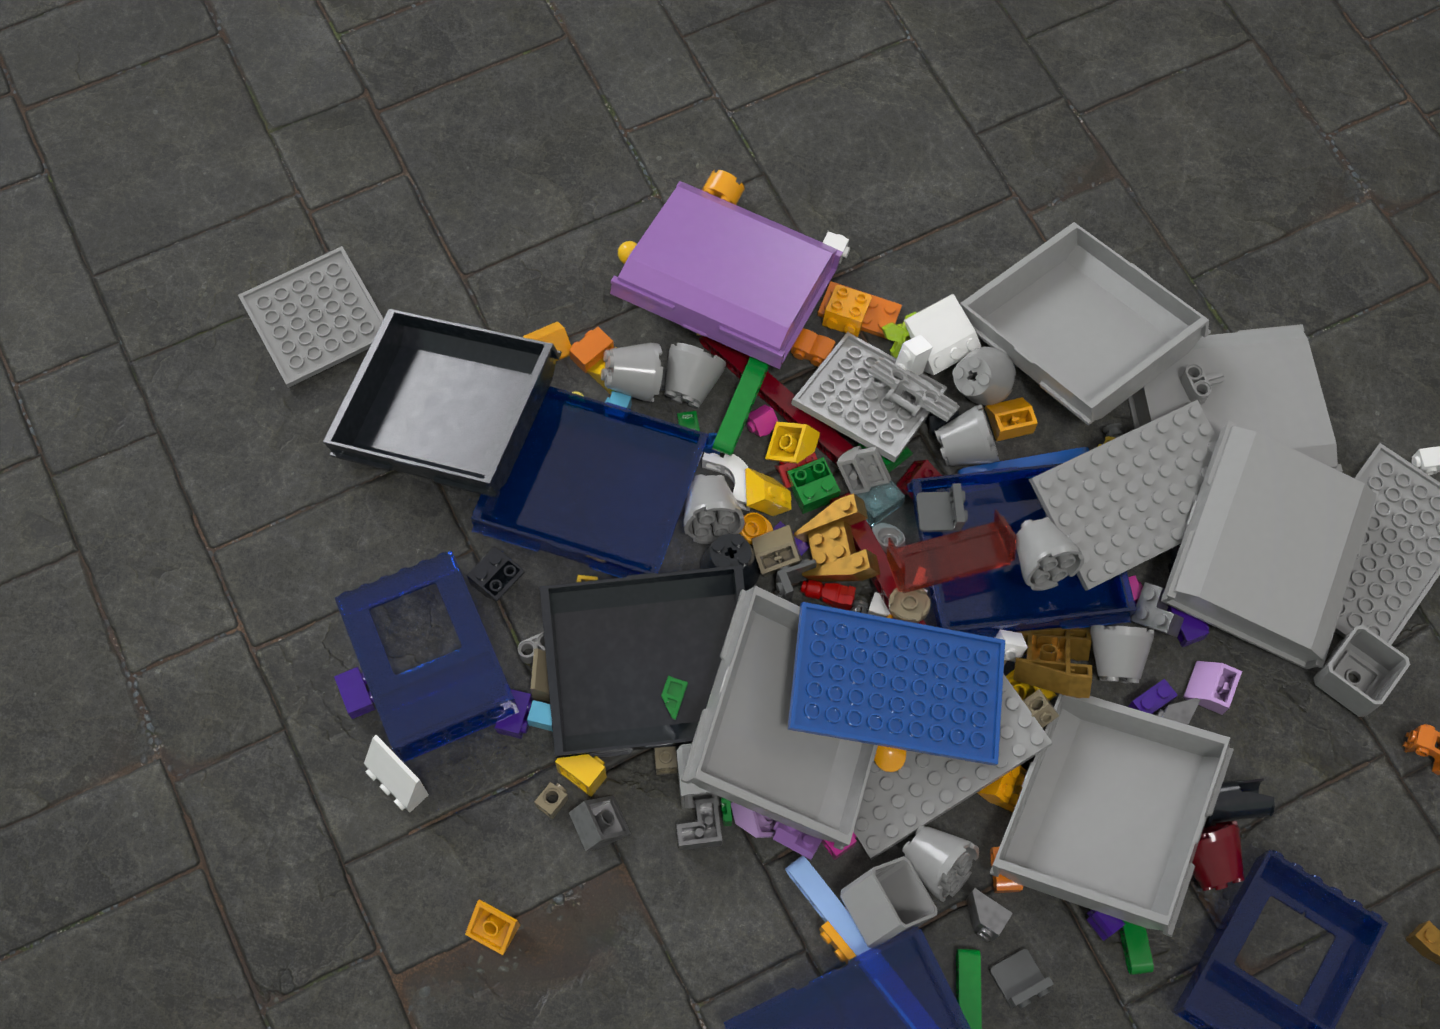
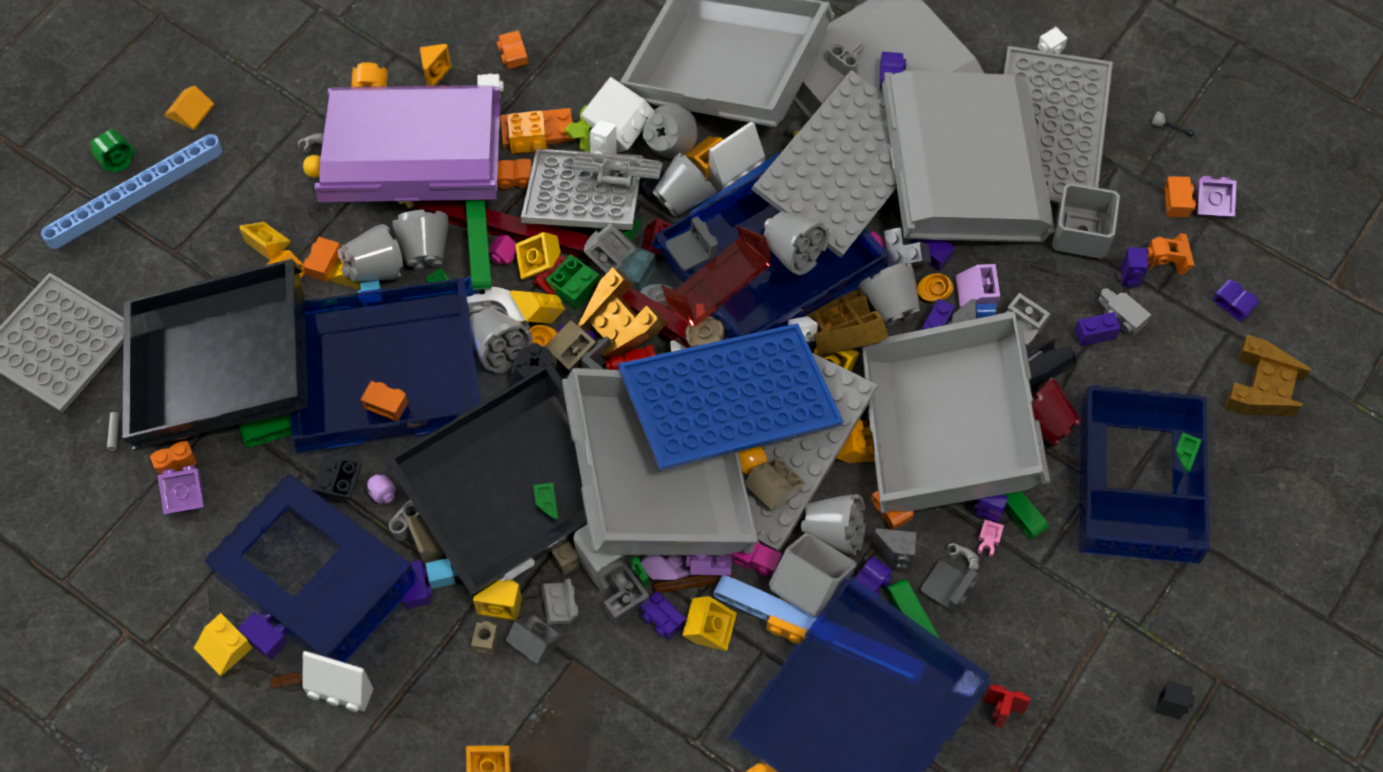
camera: 25 degrees left, 5 degrees down
dark tan brick [1023,689,1059,728] -> none
none -> light blue beam [41,134,222,249]
none -> green brick [90,129,135,173]
none -> light grey piece [107,412,120,451]
none -> orange brick [150,441,197,475]
none -> medium lavender plate [157,466,205,515]
none -> light orange slope [164,86,214,130]
none -> yellow slope [194,613,252,676]
none -> yellow slope [239,222,290,260]
none -> green beam [239,412,299,447]
none -> reddish brown axle [270,671,303,689]
none -> light grey piece [298,133,324,153]
none -> orange brick [360,381,408,422]
none -> lavender head [366,474,396,504]
none -> light orange slope [420,44,452,86]
none -> orange brick [496,30,528,69]
none -> light grey bracket [541,579,578,625]
none -> dark purple brick [640,591,686,640]
none -> reddish brown axle [653,571,733,593]
none -> yellow slope [682,596,737,651]
none -> white slope [709,122,765,191]
none -> dark tan slope [745,457,805,510]
none -> dark pink brick [751,544,782,577]
none -> dark purple brick [848,556,893,605]
none -> dark purple brick [879,52,907,89]
none -> light orange hat [917,273,953,302]
none -> light grey piece [947,543,980,571]
none -> blue brick [976,303,996,319]
none -> bright pink plate [978,520,1004,557]
none -> light grey brick [1006,293,1050,347]
none -> dark purple brick [1074,312,1121,347]
none -> light grey hinge [1098,288,1151,337]
none -> dark purple brick [1121,247,1148,288]
none -> green tile [1175,433,1202,473]

